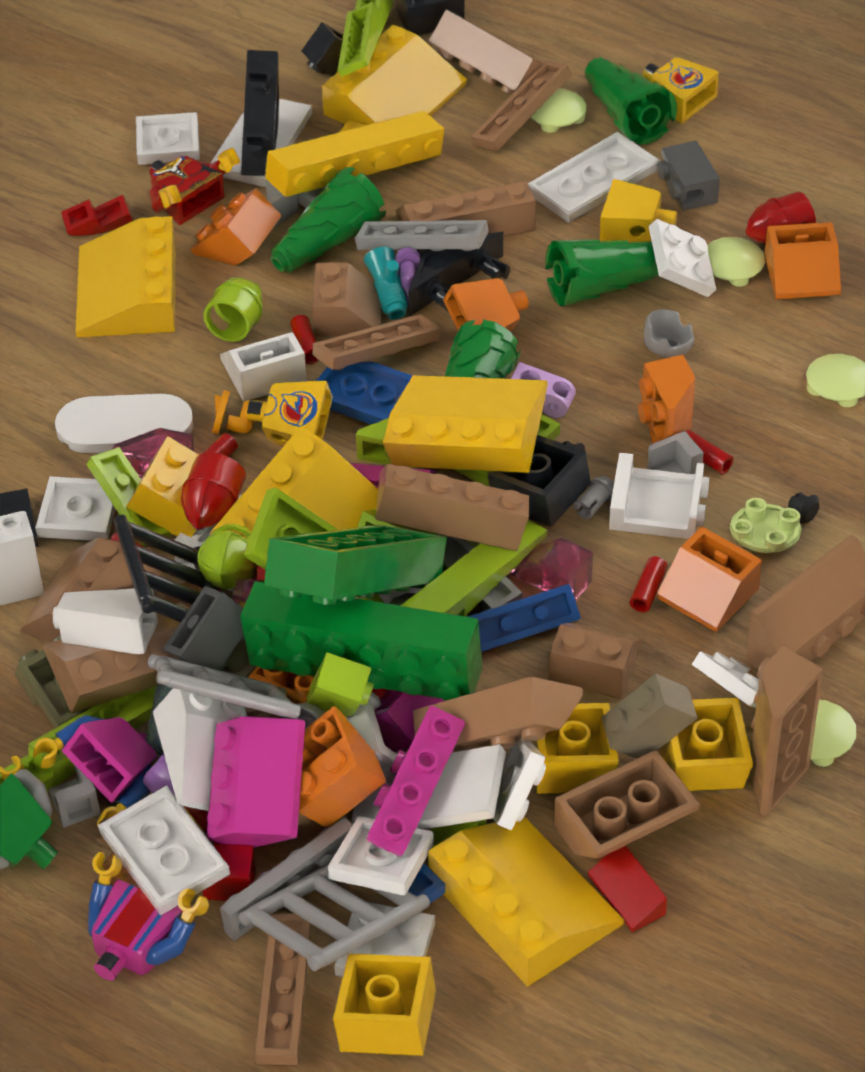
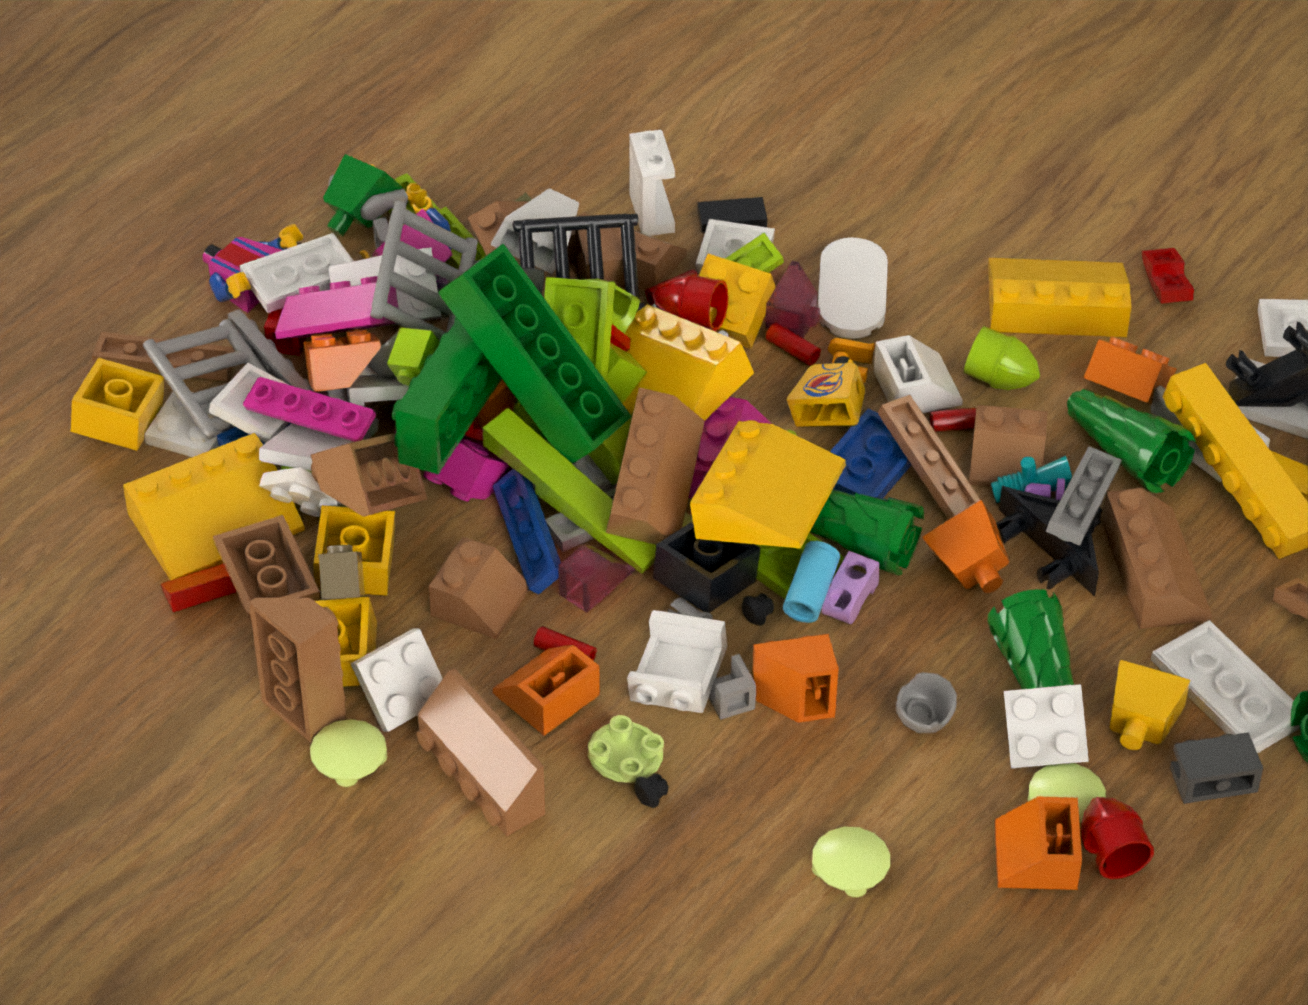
camera: 95 degrees right, 0 degrees up
red torso [149,148,241,225] -> none
red axle [685,429,734,475] -> none
none -> medium azure pin [783,541,840,623]

